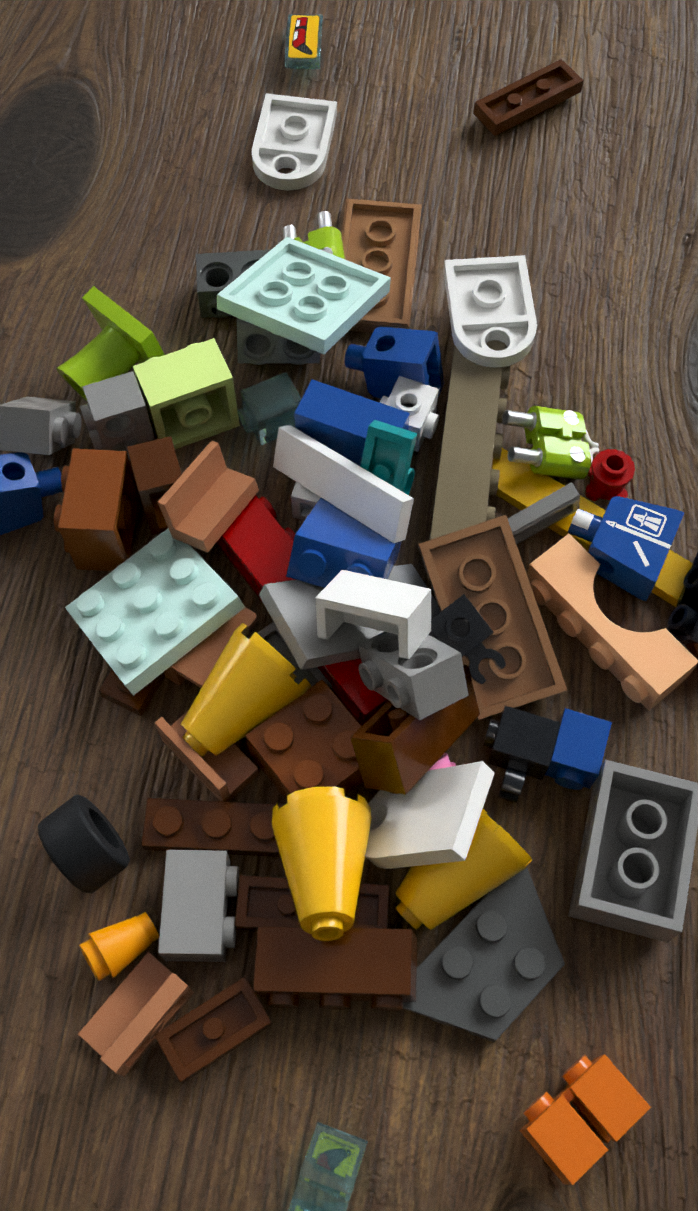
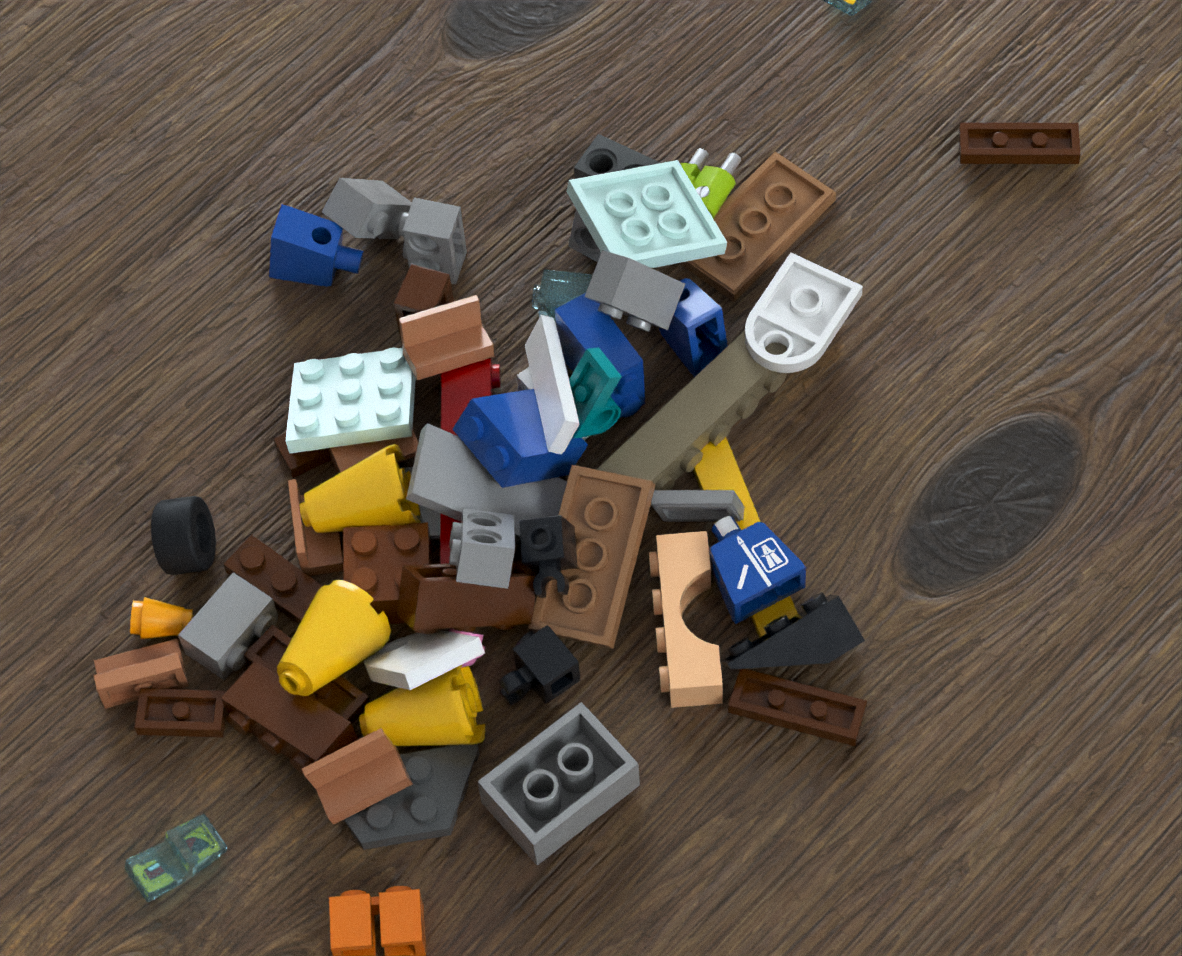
camera: 40 degrees right, 5 degrees down
dark orange brick [54,448,140,571] -> none
lime plant [56,286,165,402] -> none
yellowish green brick [133,338,240,449] -> none
white tile [252,93,337,190] -> none
white panel [315,570,431,659] -> none
white brick [379,376,439,452] -> none
lime piece [502,406,599,480] -> none
blue brick [545,708,612,790] -> none
red brick [585,449,635,501] -> none
none -> nougat panel [302,728,412,825]
none -> light grey piece [585,250,685,332]

